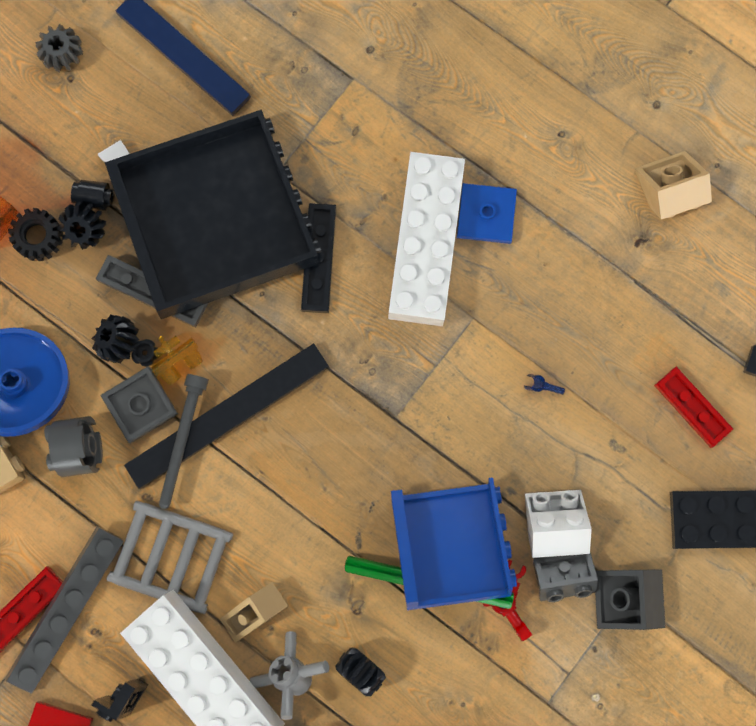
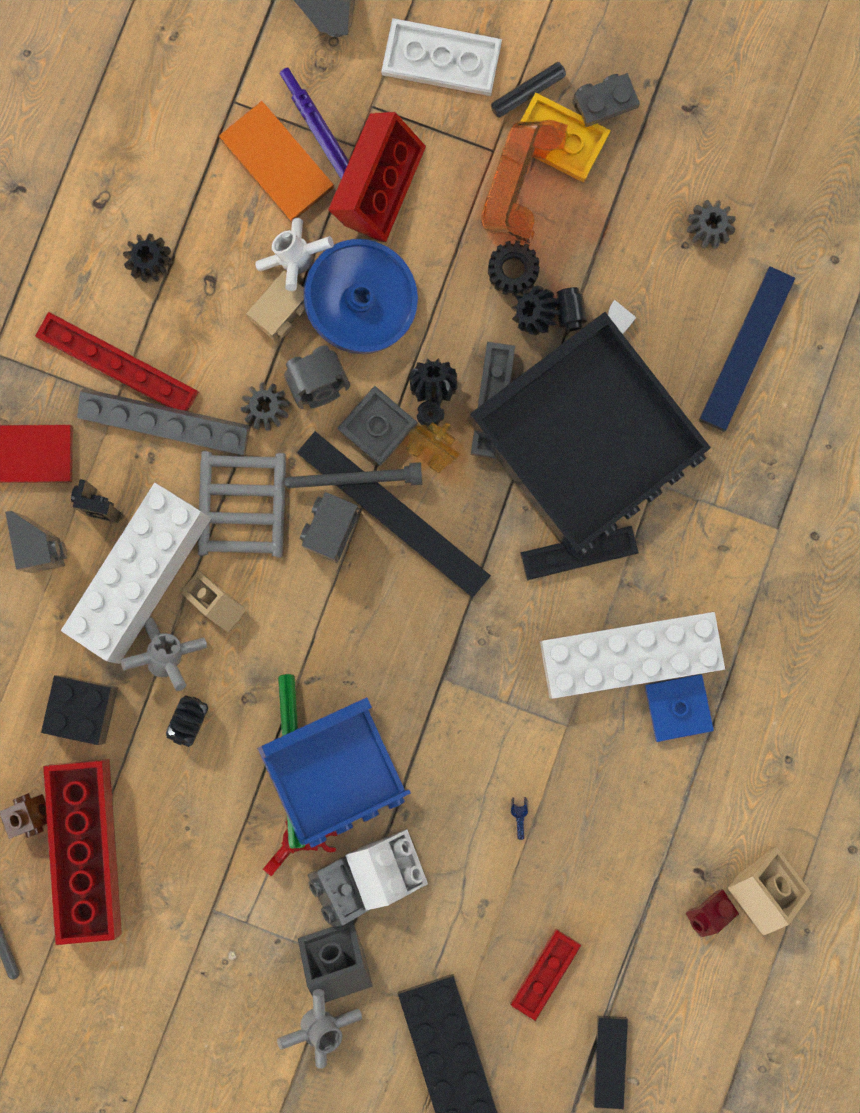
camera: 75 degrees right, 5 degrees up
none -> dark grey gear [241,382,290,431]
none -> light grey bar [277,989,362,1068]
none -> dark grey brick [300,492,360,564]
none -> dark red bracket [686,889,739,937]

